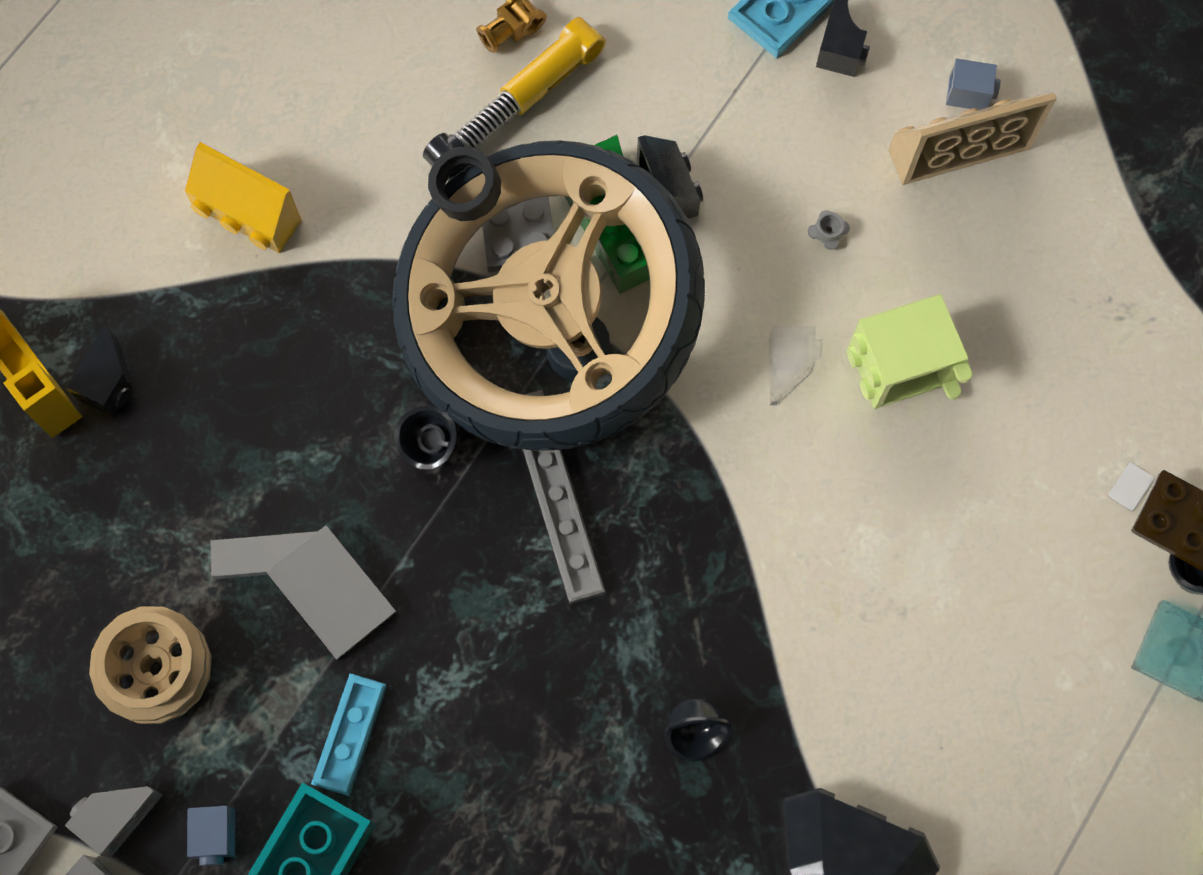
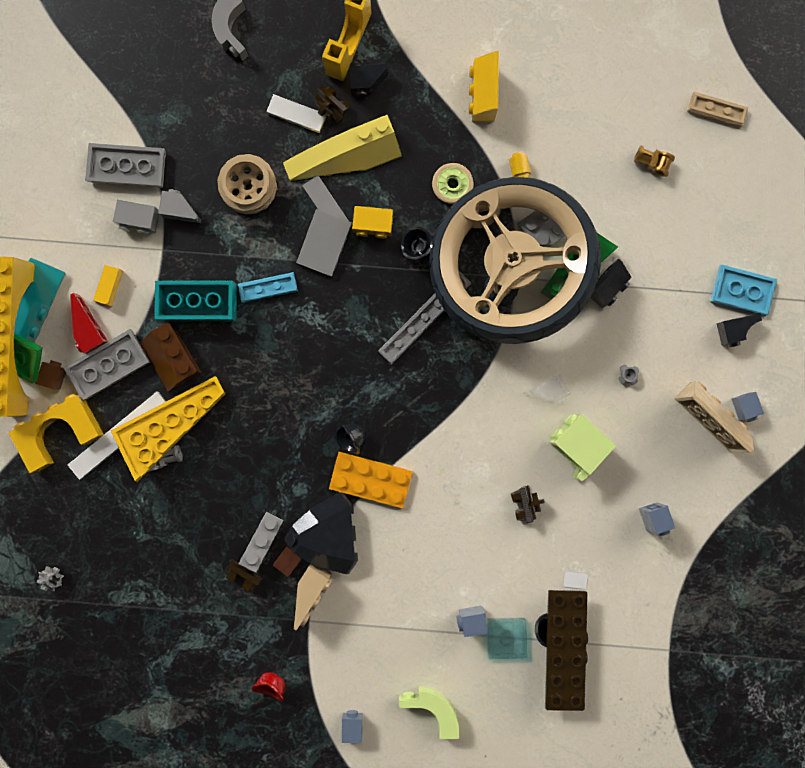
camera: 65 degrees right, 15 degrees up
sand blue brick [187,806,235,866] -> none
yellow piece [423,17,606,181] -> none
black tyre [428,147,501,221] -> none
none -> white tile [267,94,326,133]
none -> light yellow wedge [283,115,402,181]
none -> dark brown hips [314,86,350,123]
none -> light orange plate [329,452,413,508]
none -> yellow brick [352,206,393,239]
none -> yellowish green wheel [432,163,474,204]
none -> sand blue brick [456,606,488,637]
none -> yellow brick [509,152,531,178]
none -> dark brown hips [511,485,545,523]
none -> sand blue brick [639,502,675,536]

